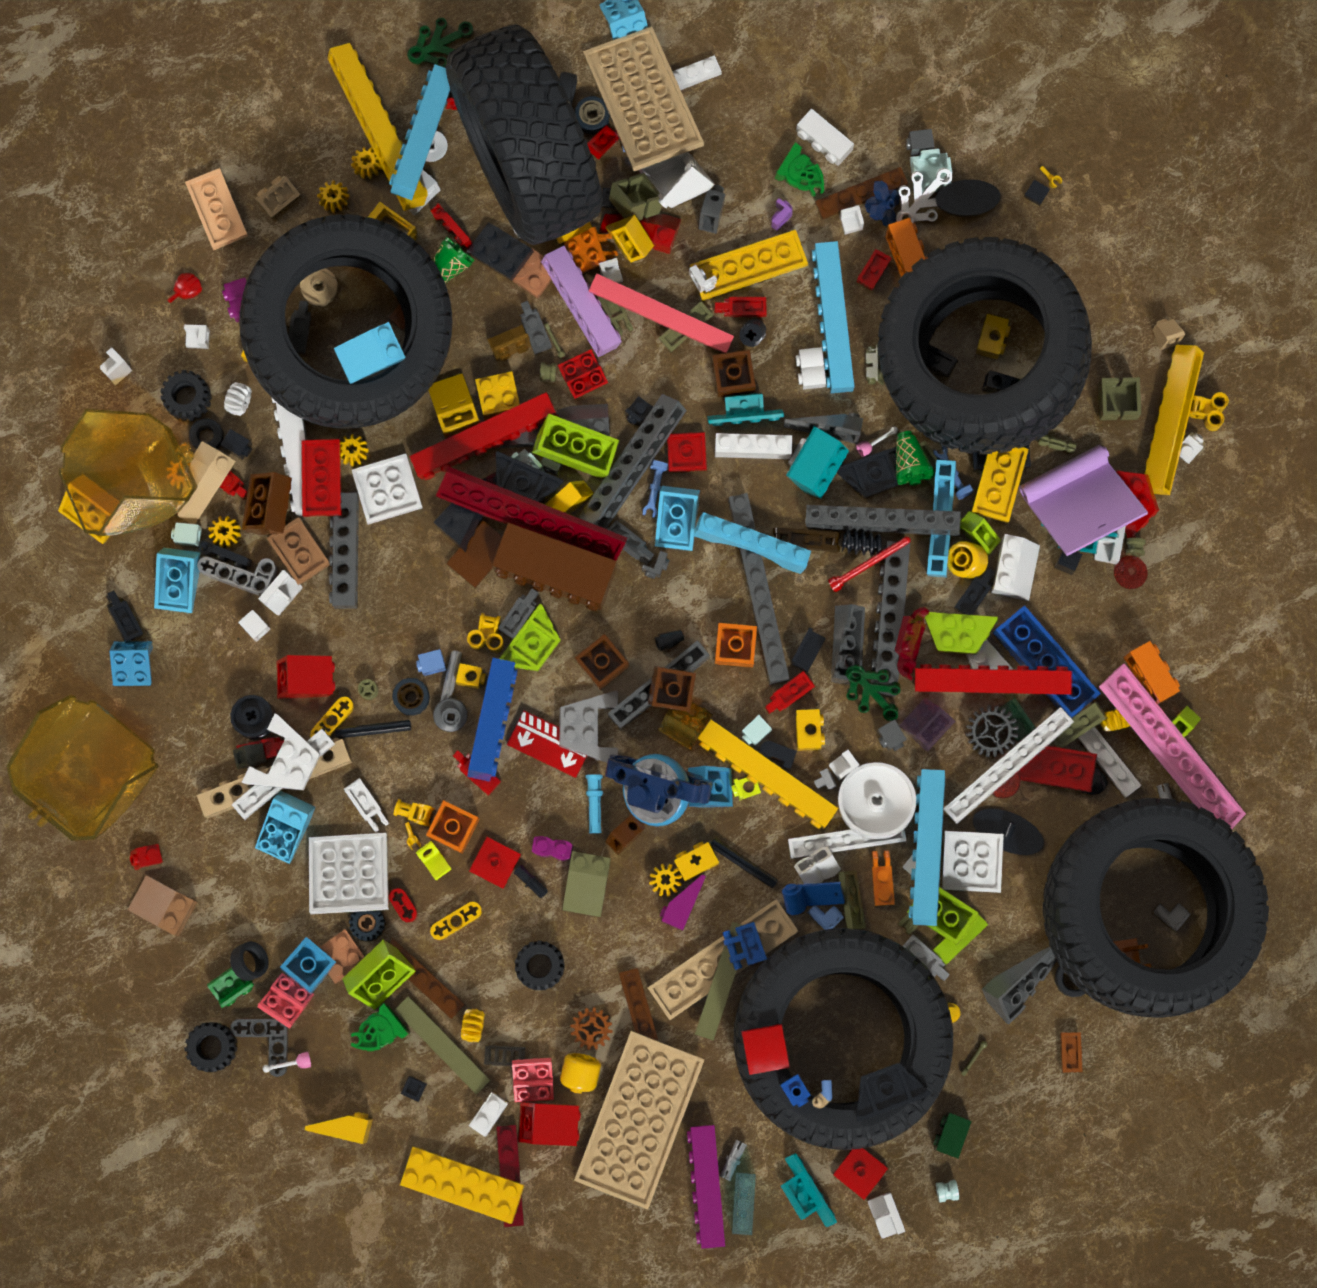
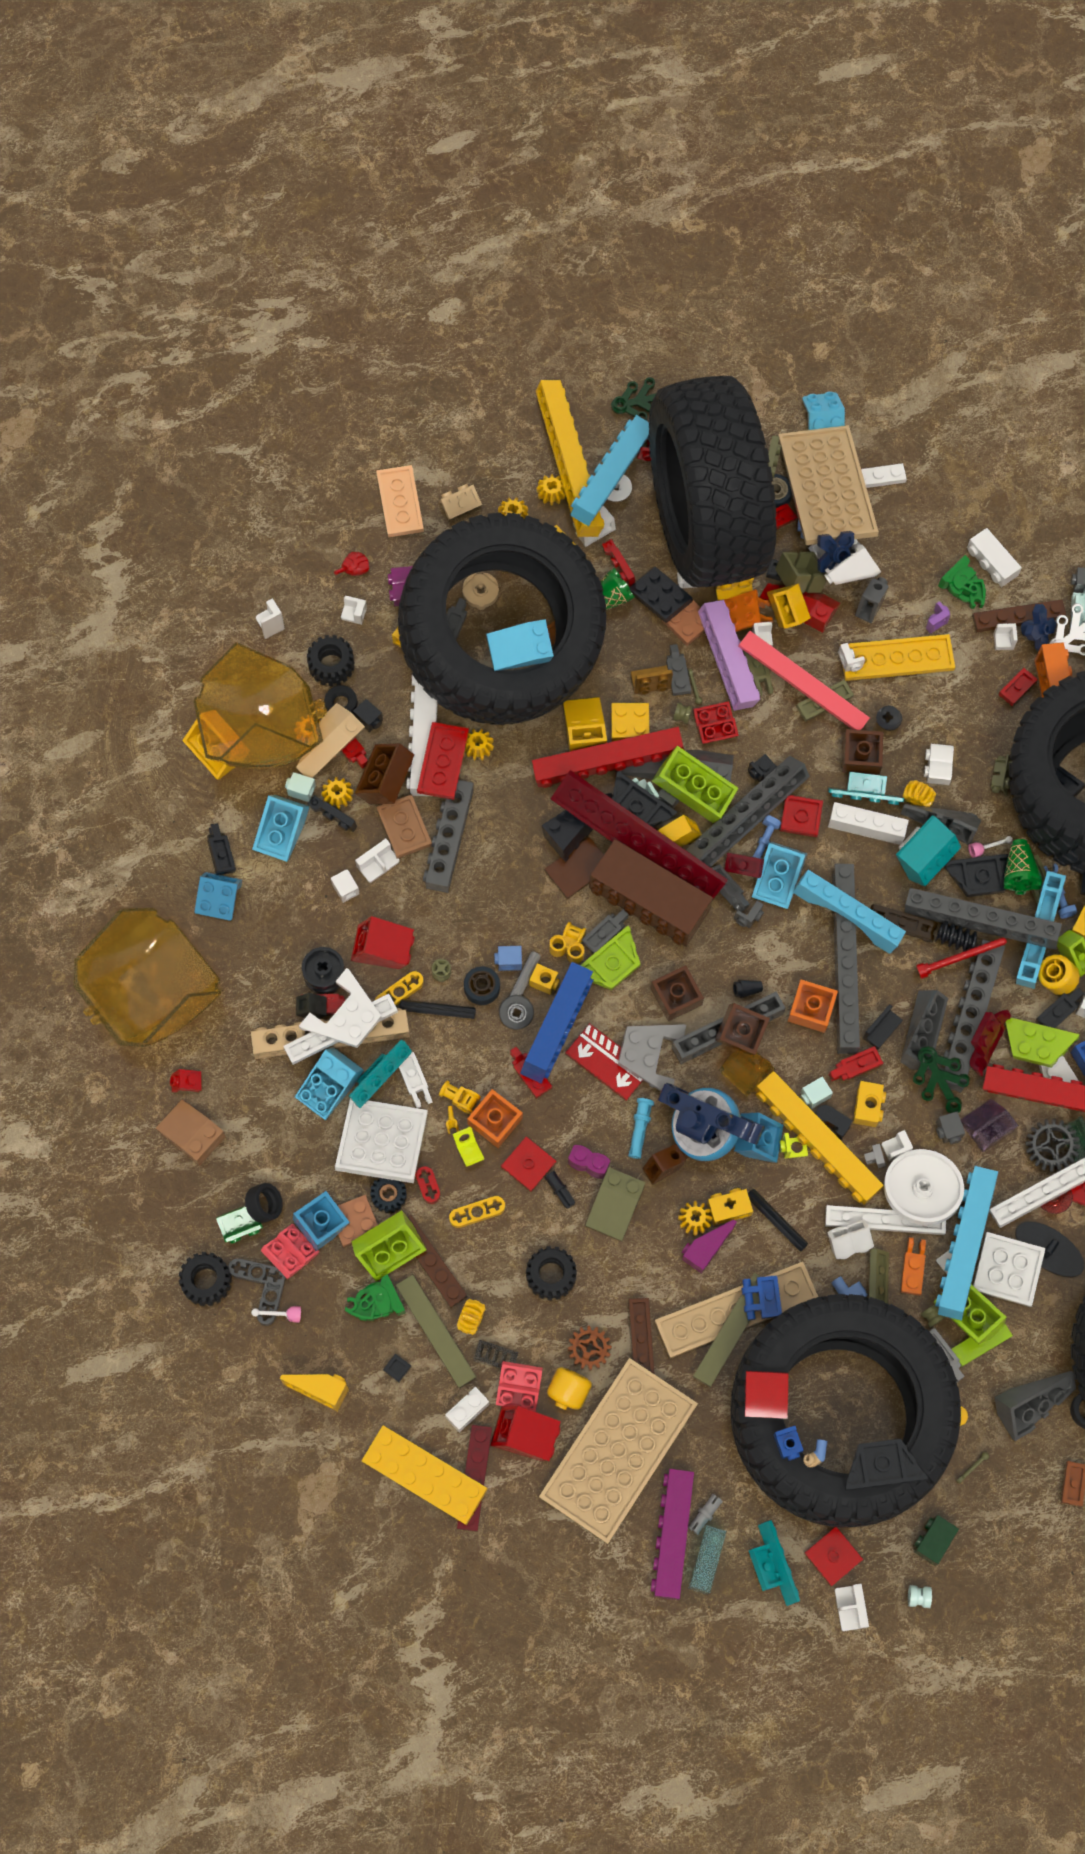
camera: 10 degrees right, 10 degrees down
light grey beam [197,557,278,596] -> none
white gear [224,382,252,416] -> none
white plate [352,454,423,525] -> none
red hinge [714,297,767,317] -> none
blue door [782,882,845,915] -> none
medium azure brick [811,241,854,393] -> none
none -> teal bracket [349,1040,412,1108]
none -> dark red plate [724,852,764,878]
none -> olive plate [768,436,781,478]
none -> dark blue plant [817,531,854,573]
none -> yellow gear [903,780,936,807]

